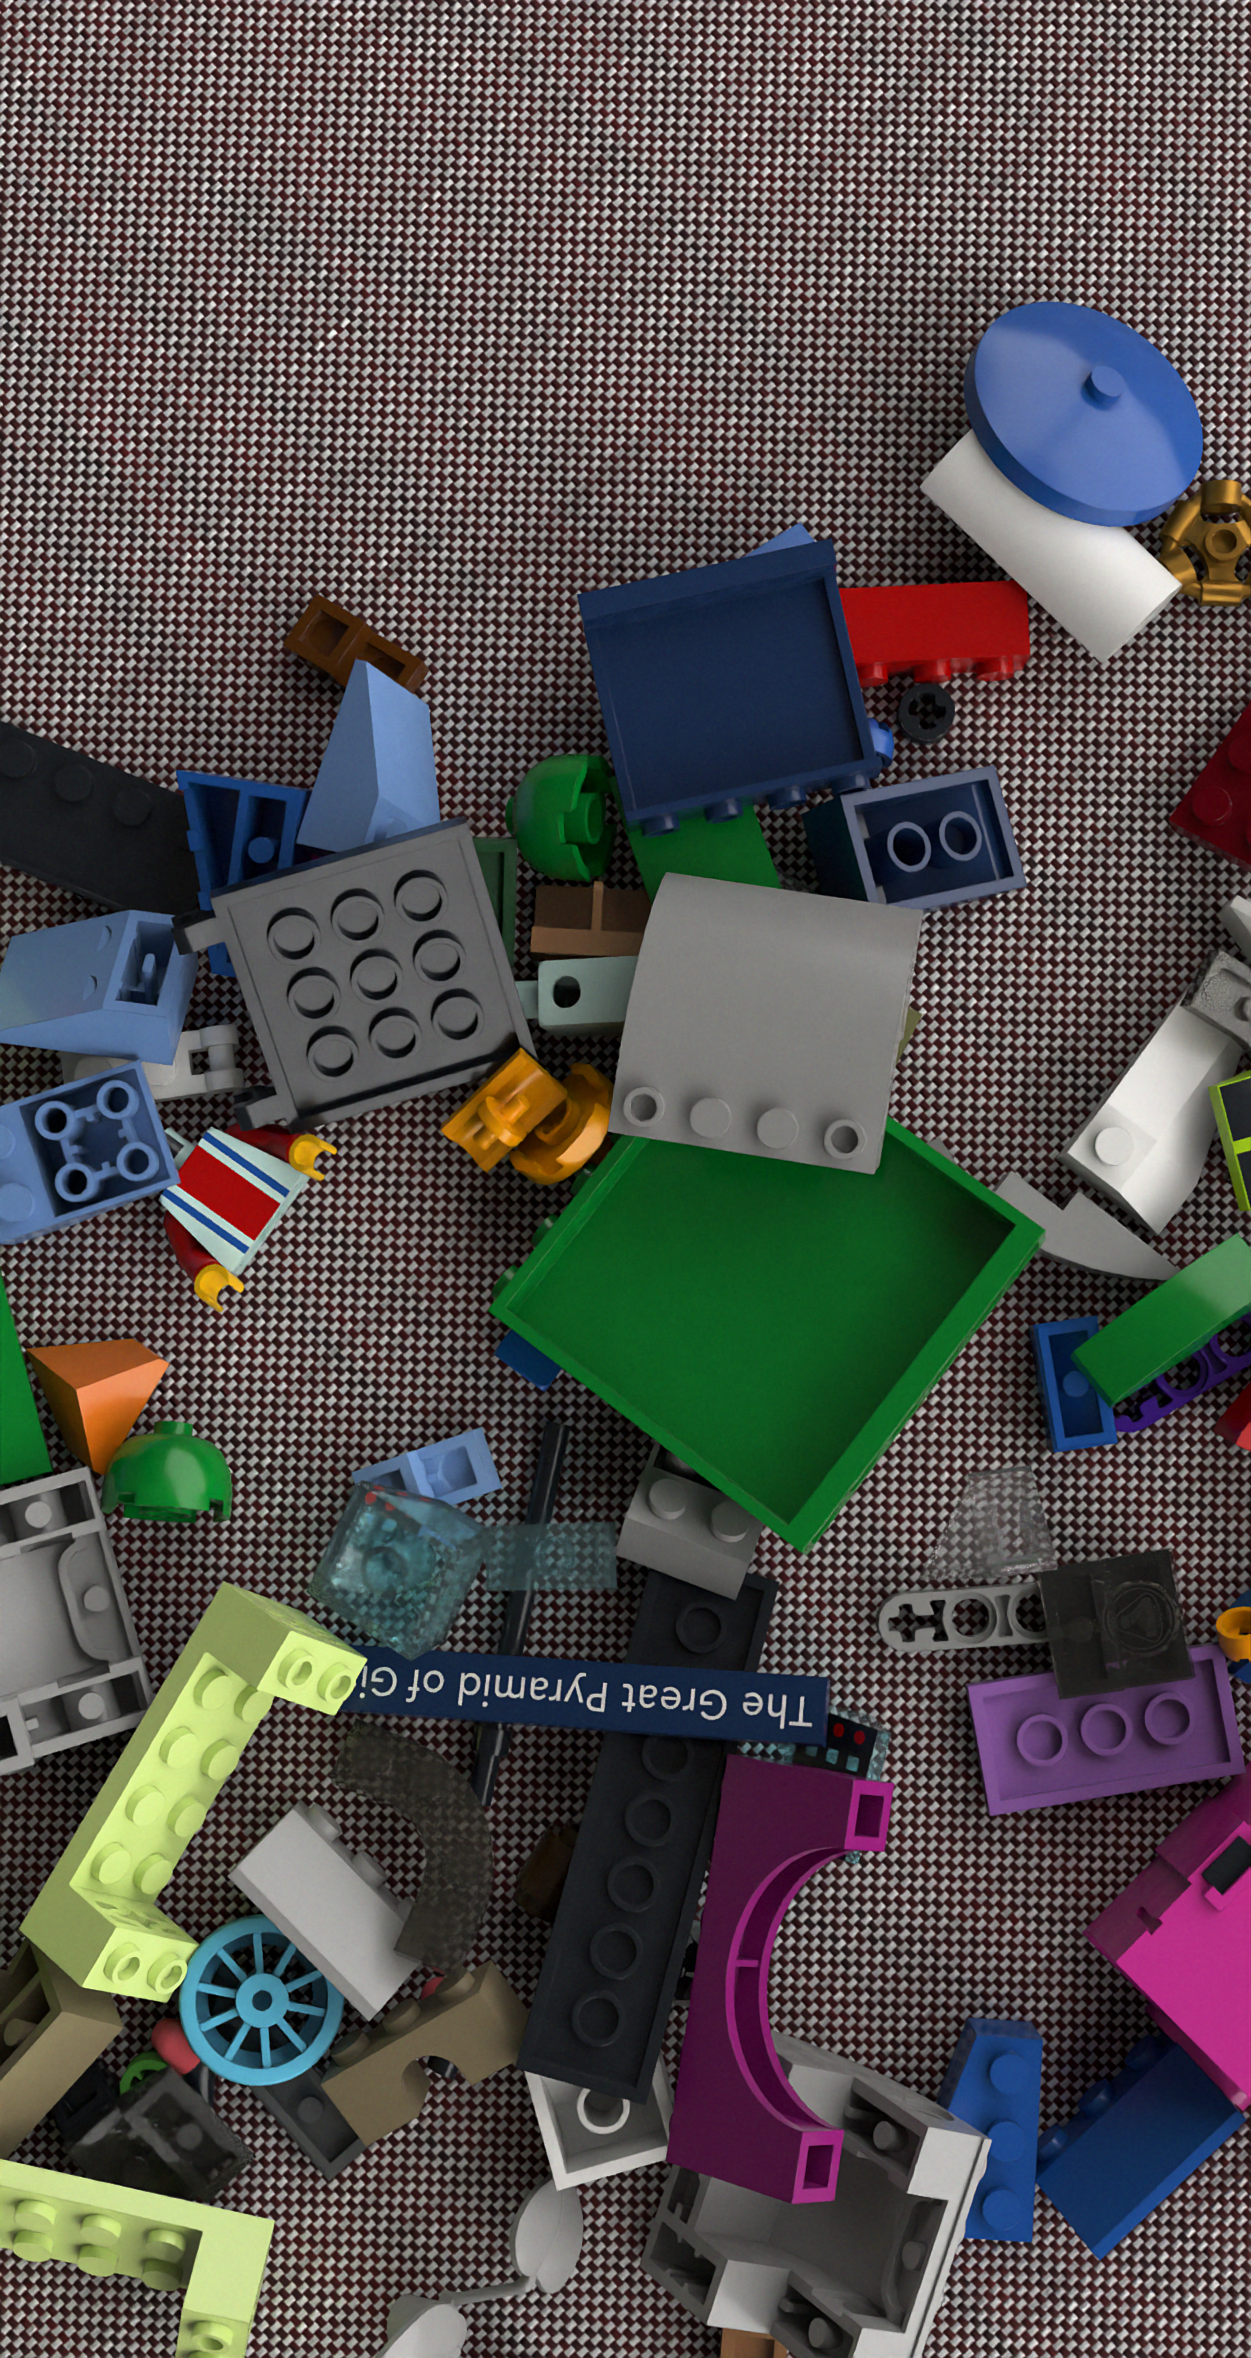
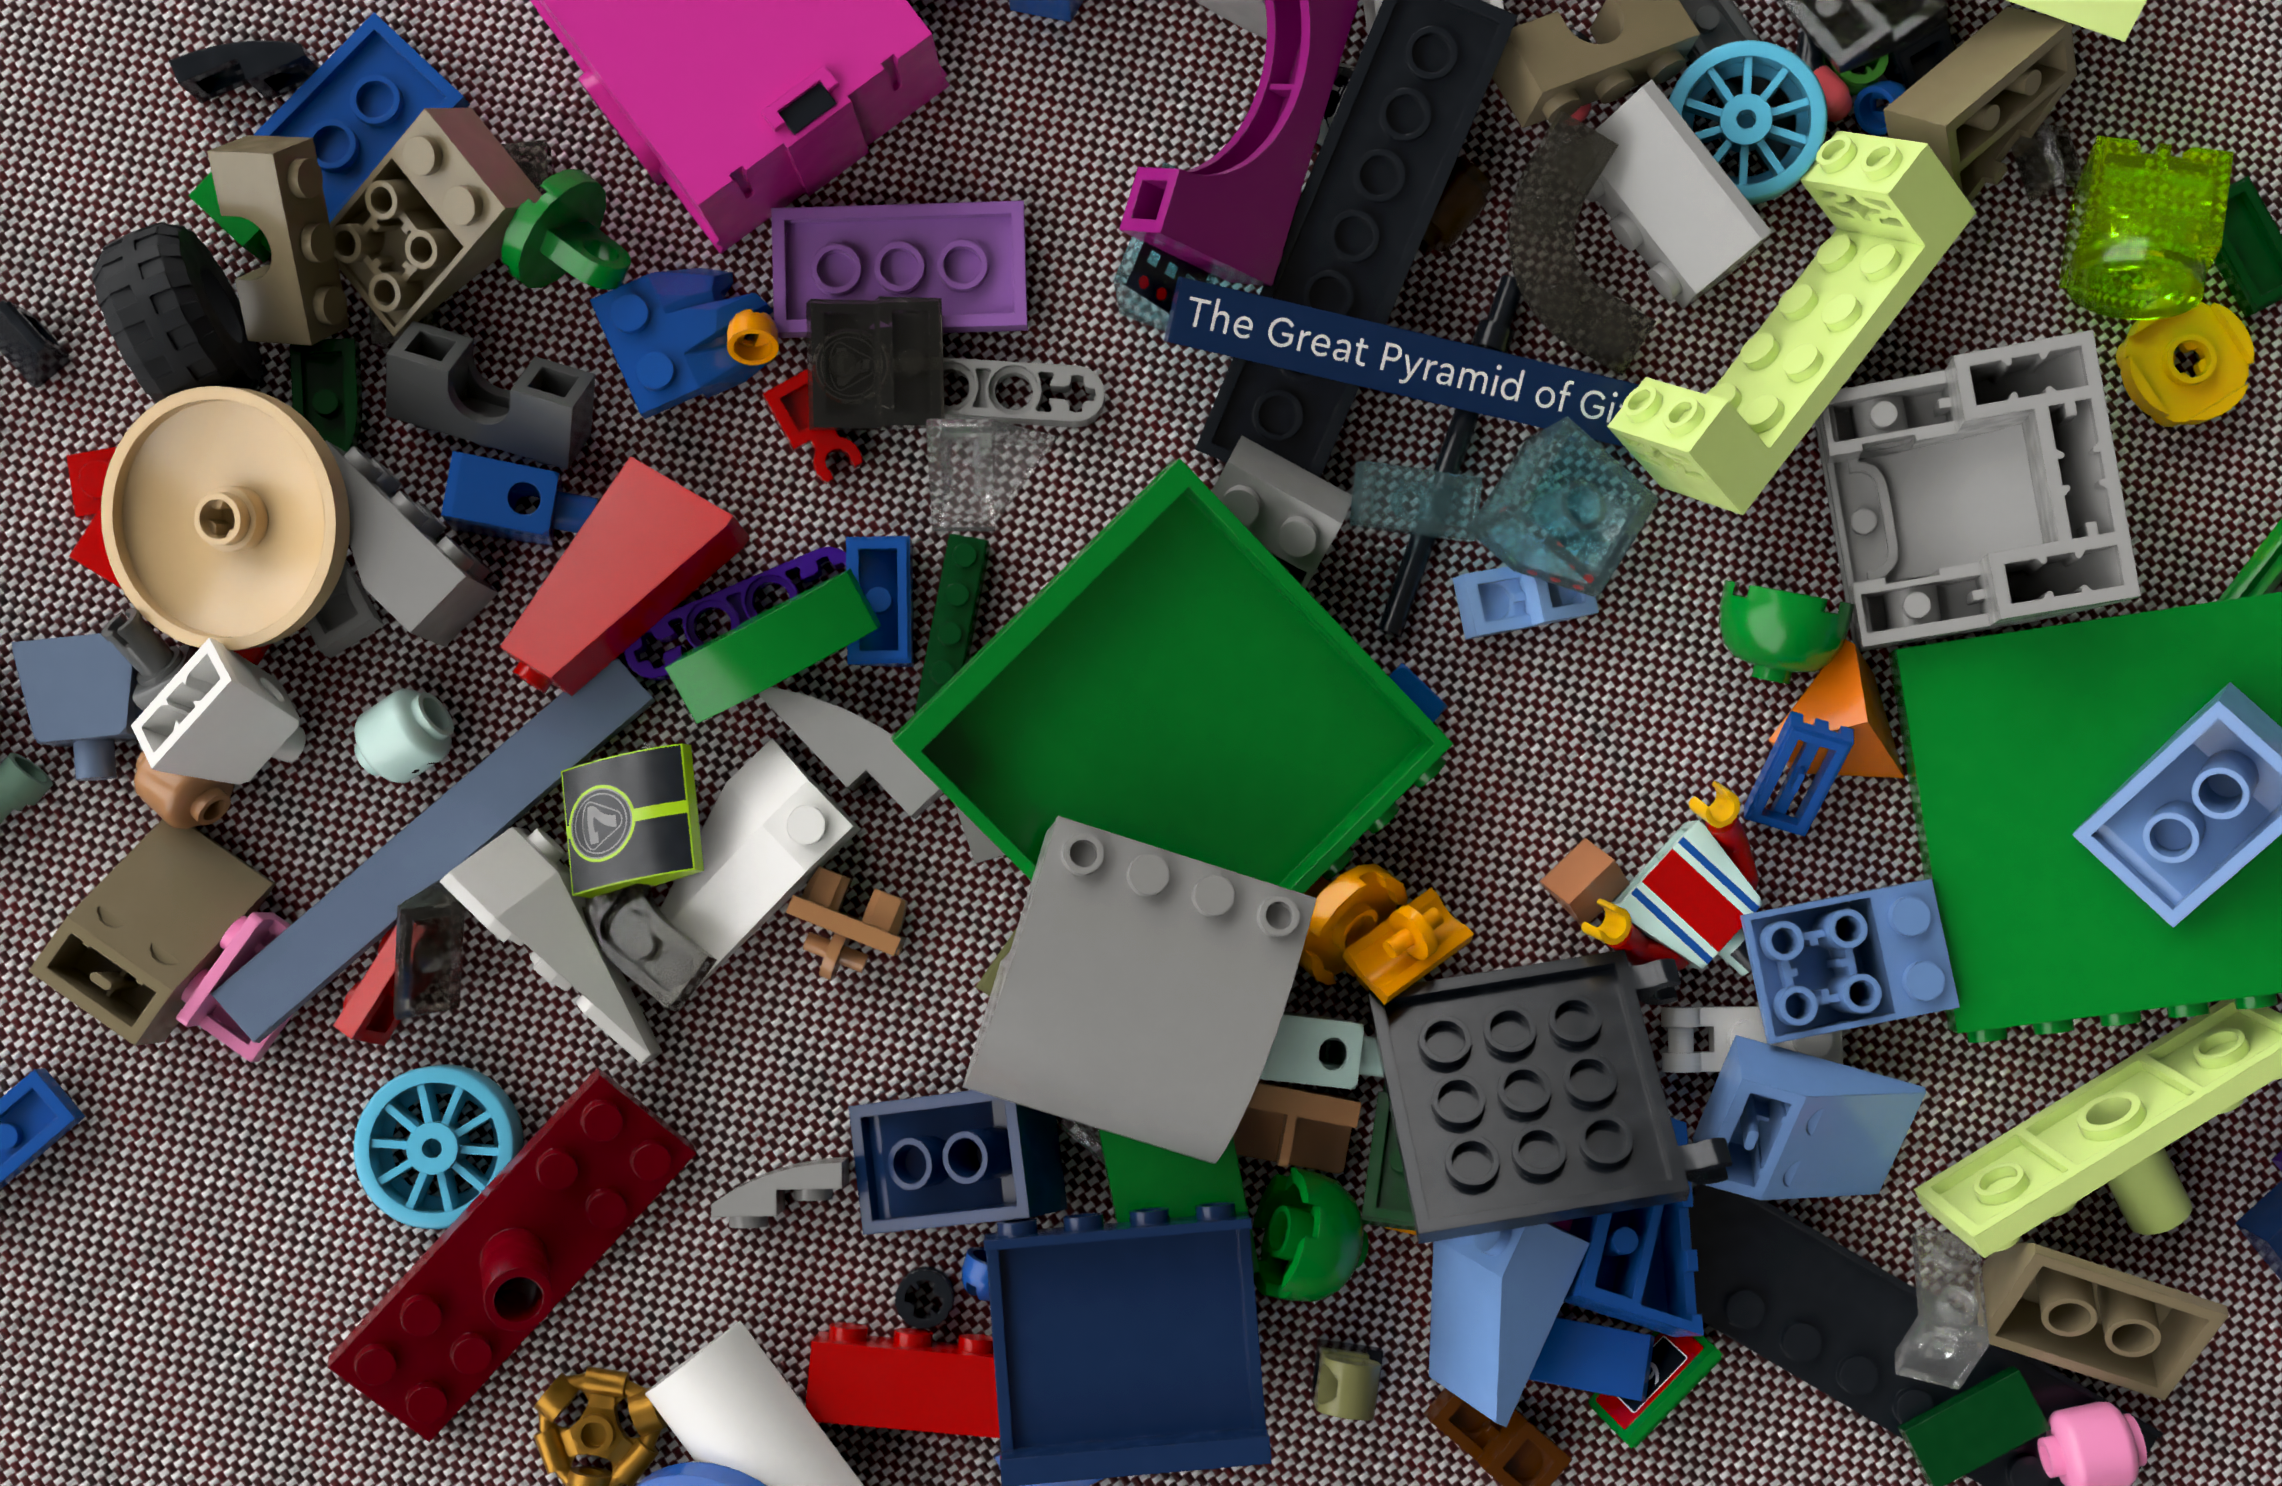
camera: 175 degrees left, 0 degrees up
none -> light grey slope [711,1157,849,1228]
none -> red plate [762,365,862,485]
none -> medium nougat hips [786,866,908,981]
none -> dark green piece [914,533,991,714]
none -> olive leg [1310,1339,1383,1421]
none -> blue slope [1528,1317,1655,1402]
none -> nougat slope [1539,838,1630,925]
none -> slope [1588,1331,1723,1449]
none -> blue tile [1744,711,1854,837]
none -> blue hinge [1854,80,1906,136]

